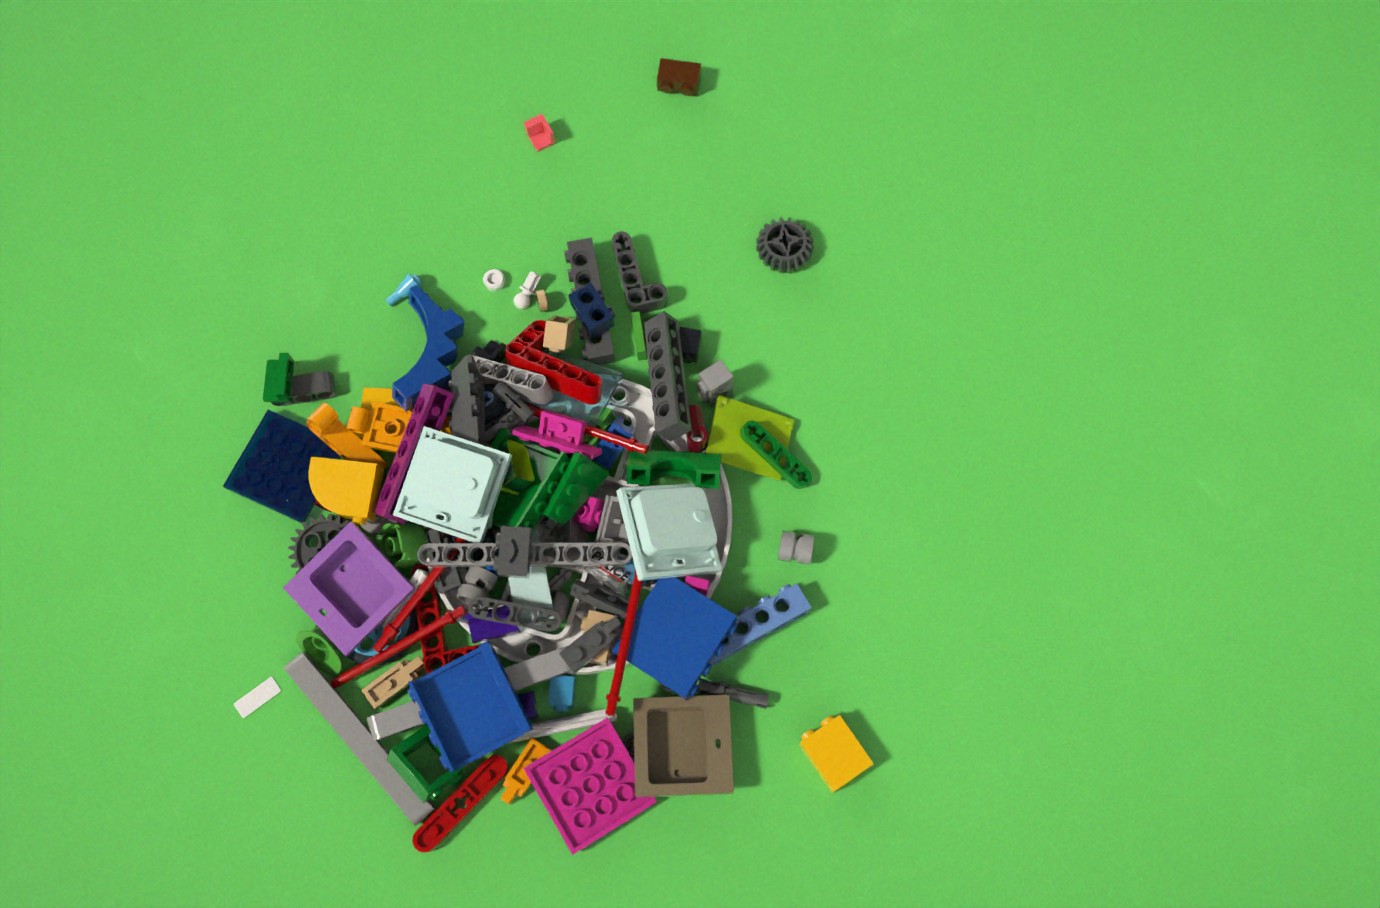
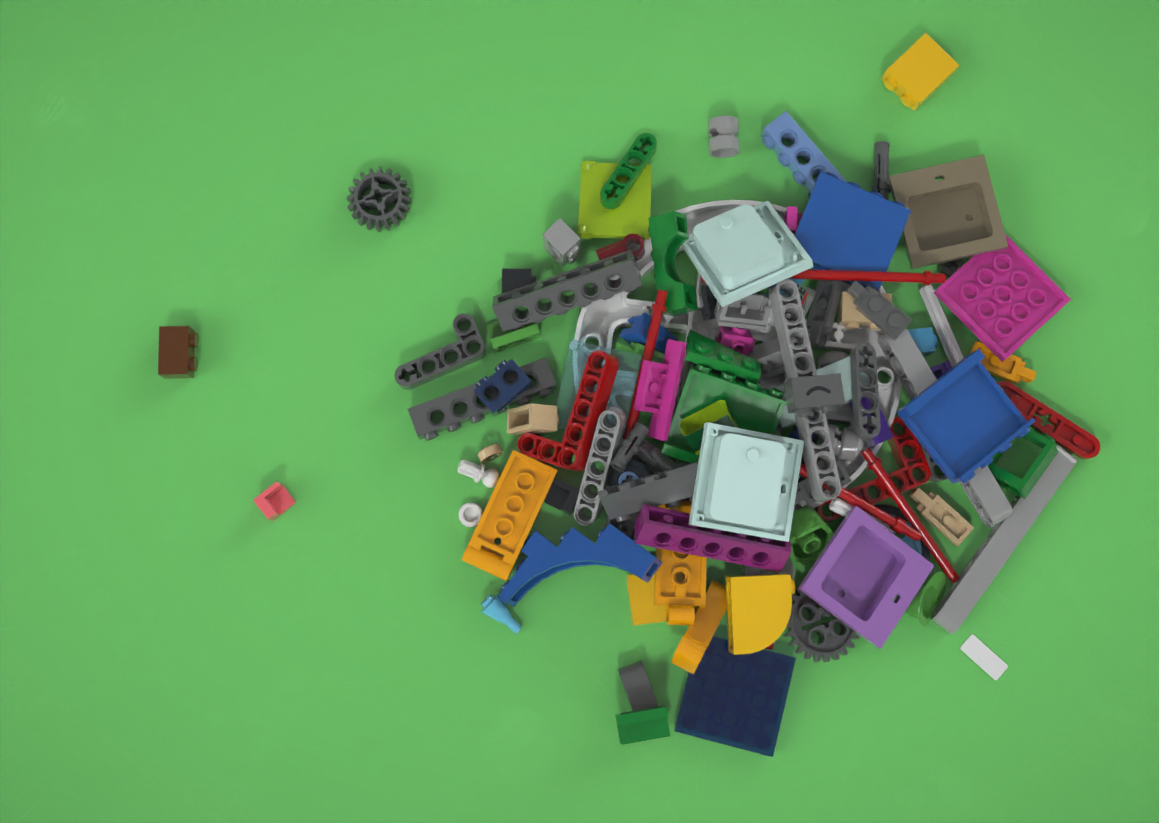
camera: 105 degrees left, 10 degrees up
none -> light orange hinge [461,450,558,581]

